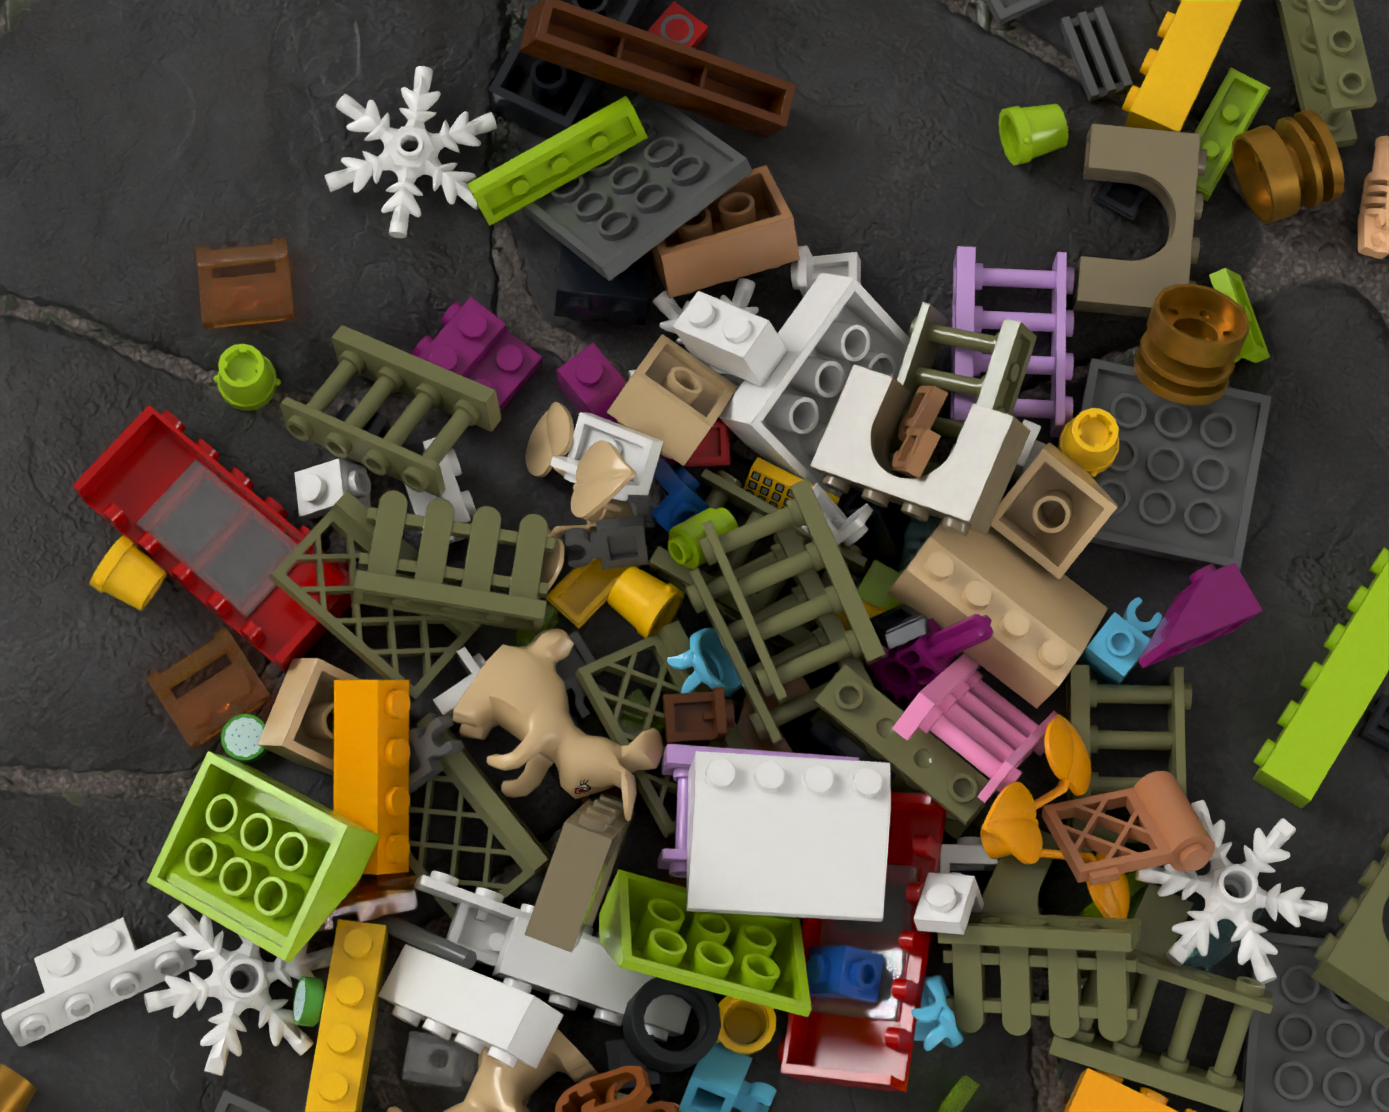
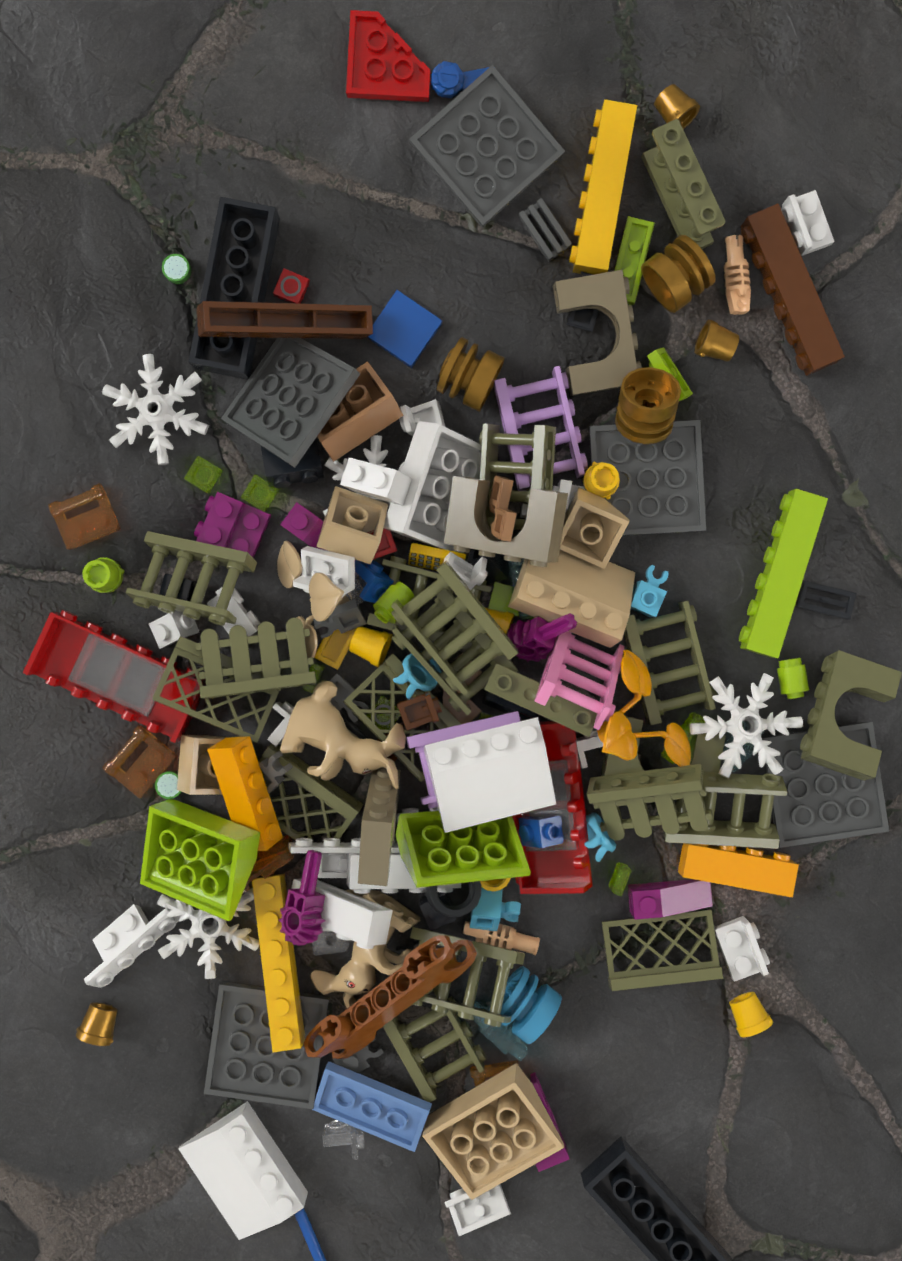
camera: 10 degrees left, 15 degrees up
yellow piece [89,535,167,611] -> none
bright green tile [293,976,325,1027] -> none
dark grey bar [358,903,477,970] -> none
lime plate [467,96,648,226] -> none
black tile [870,604,930,650] -> none
white bracket [913,872,984,935] -> none
lime piece [999,104,1068,165] -> none
nougat piece [1042,771,1215,886] -> none
magenta slope [1138,563,1263,668] -> none
none -> clear neon green tile [184,456,223,494]
none -> clear neon green tile [240,475,279,512]
none -> magenta gear [278,850,326,946]
none -> blue tile [367,290,442,368]
none -> pearl gold wheel [437,337,505,412]
none -> pearl gold piece [695,319,739,361]
none -> lime brick [777,658,809,699]

